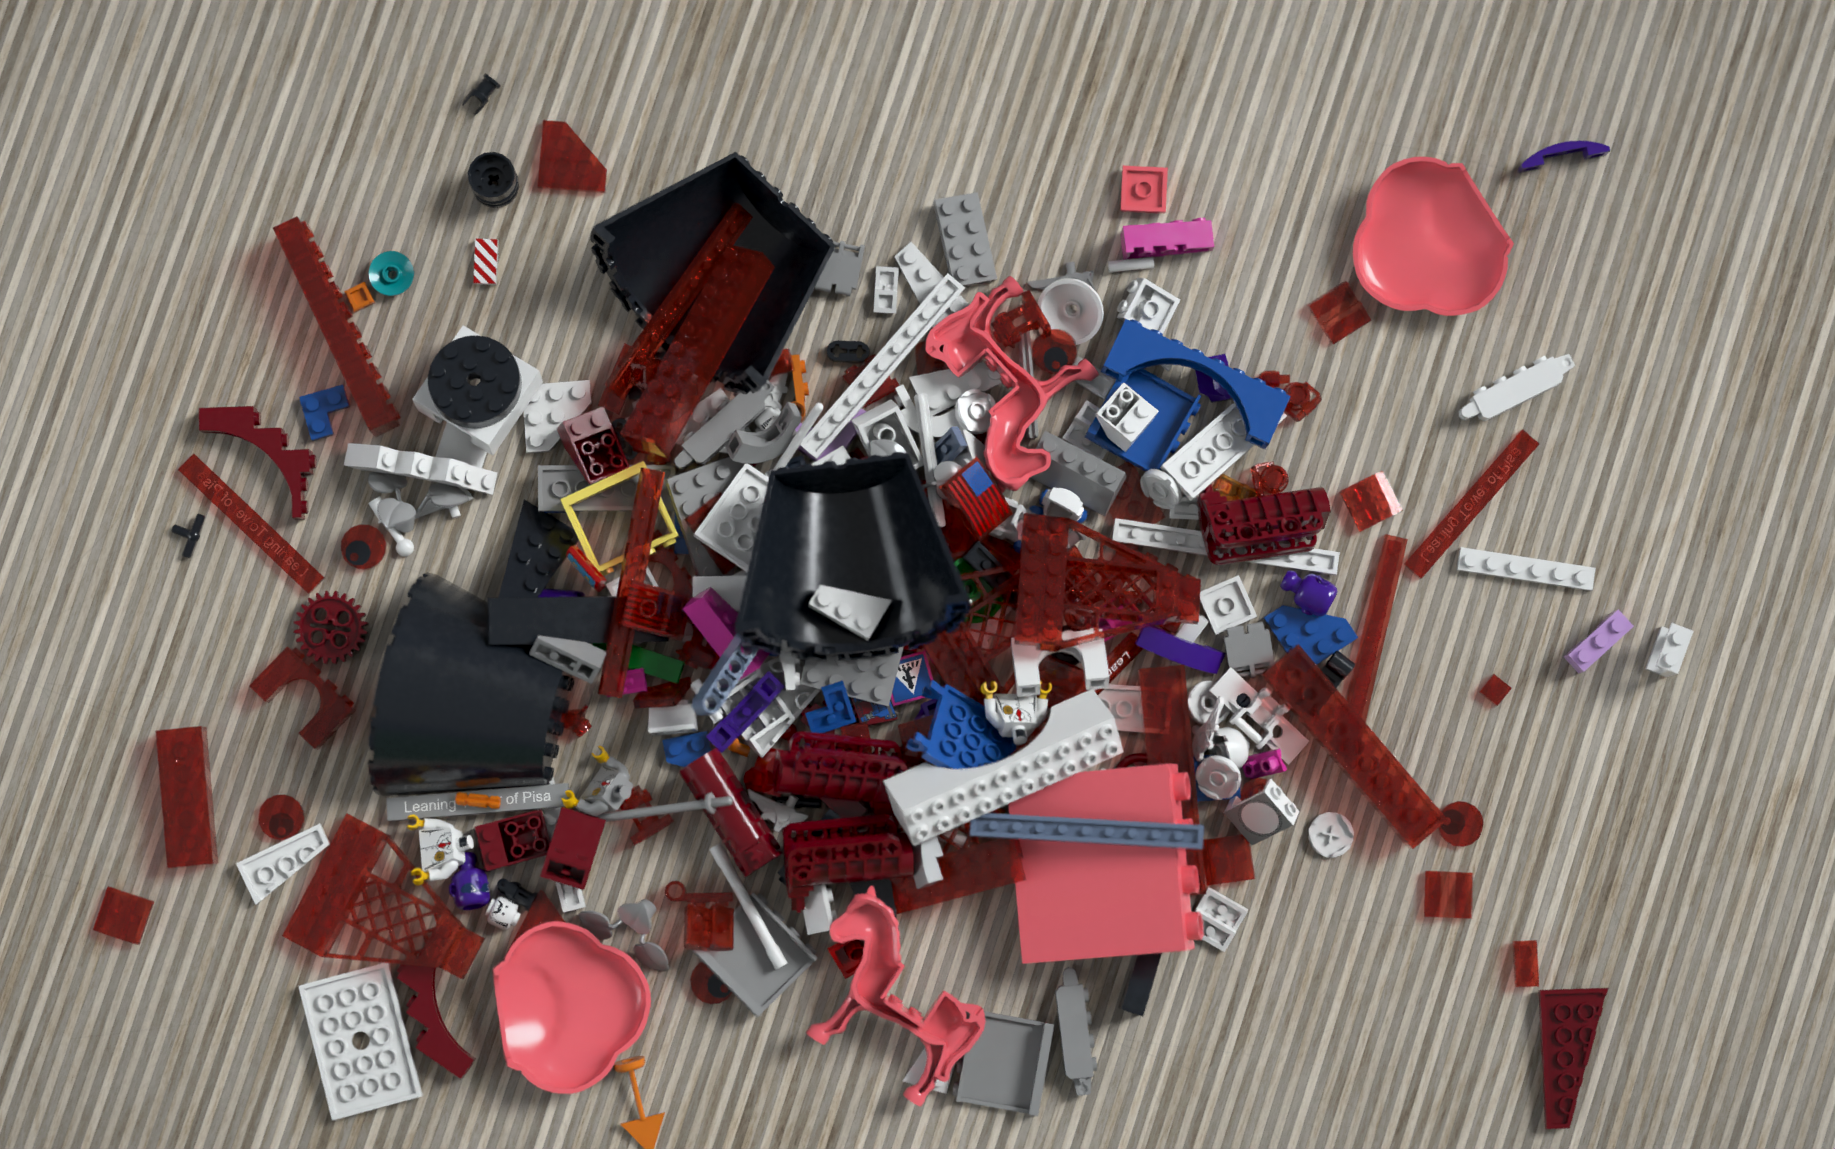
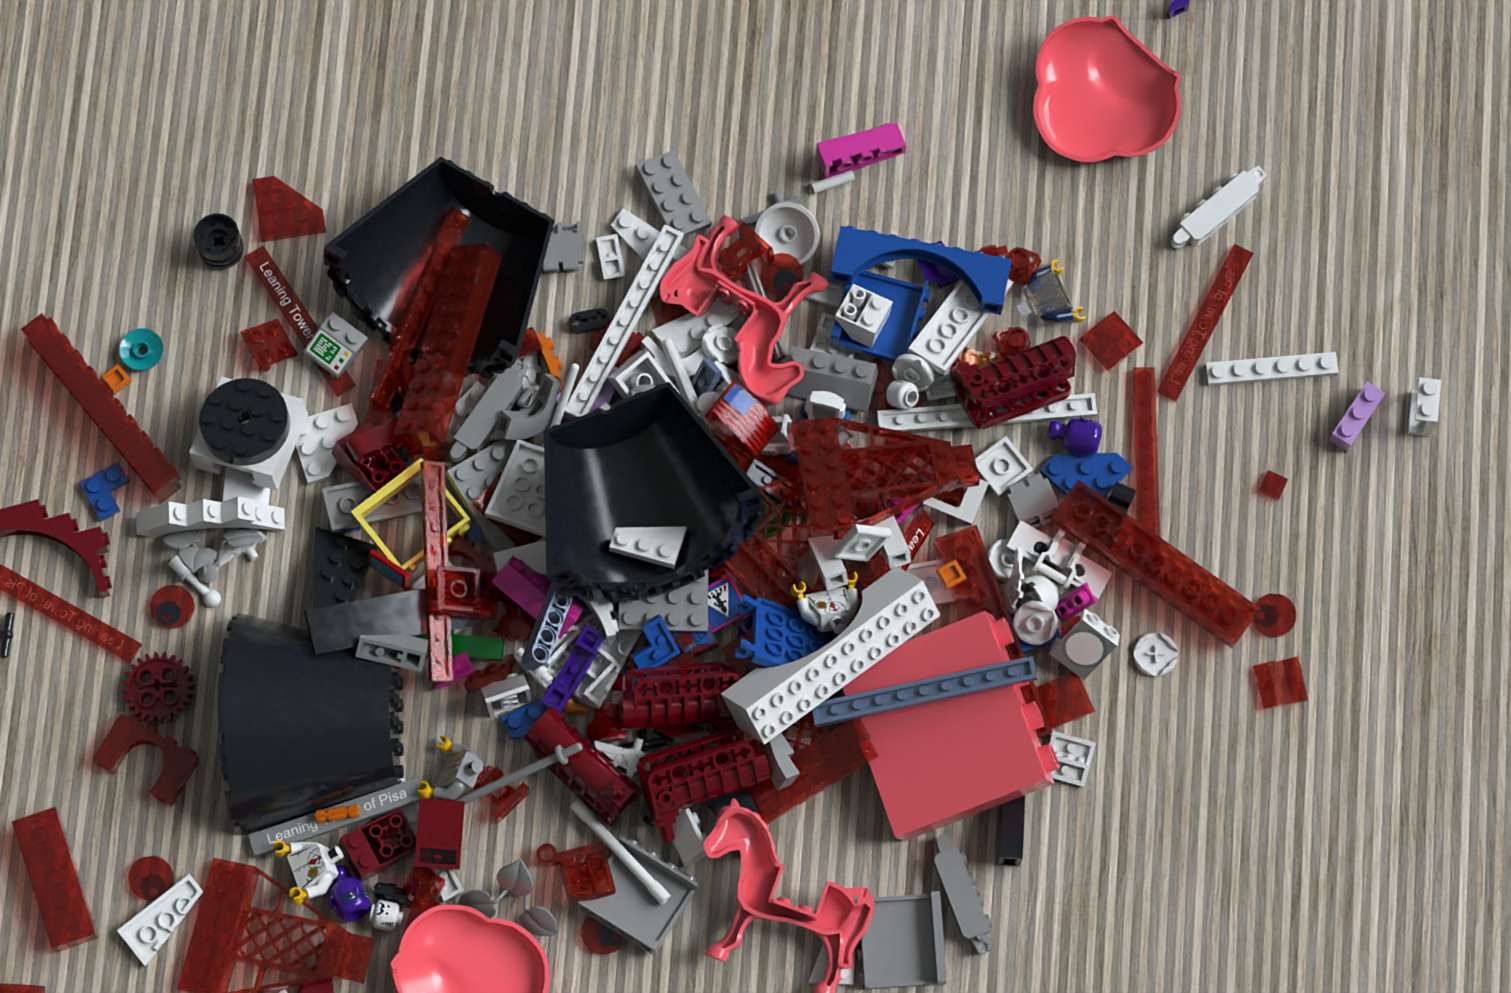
camera: 10 degrees left, 10 degrees down
black piece [462,73,501,115] -> none
tile [473,239,499,285] -> none
clear red animal [561,705,592,738] -> none
red slope [827,939,865,979] -> none
white plate [1117,278,1180,334] -> none
coral plate [1120,165,1168,214] -> none
dark purple slope [1135,623,1226,674] -> none
clear red slope [1307,281,1371,344] -> none
clear red plate [1513,940,1539,987] -> none
dark red wing [1538,988,1608,1129] -> none
none -> clear red hinge [240,319,298,372]
none -> clear red tile [245,245,356,398]
none -> slope [303,312,368,379]
none -> dark red beam [346,419,412,463]
none -> clear red piece [403,867,445,905]
none -> white plate [831,524,892,562]
none -> white head [886,379,919,410]
none -> orange tile [936,559,967,590]
none -> clear torso [1017,259,1086,323]

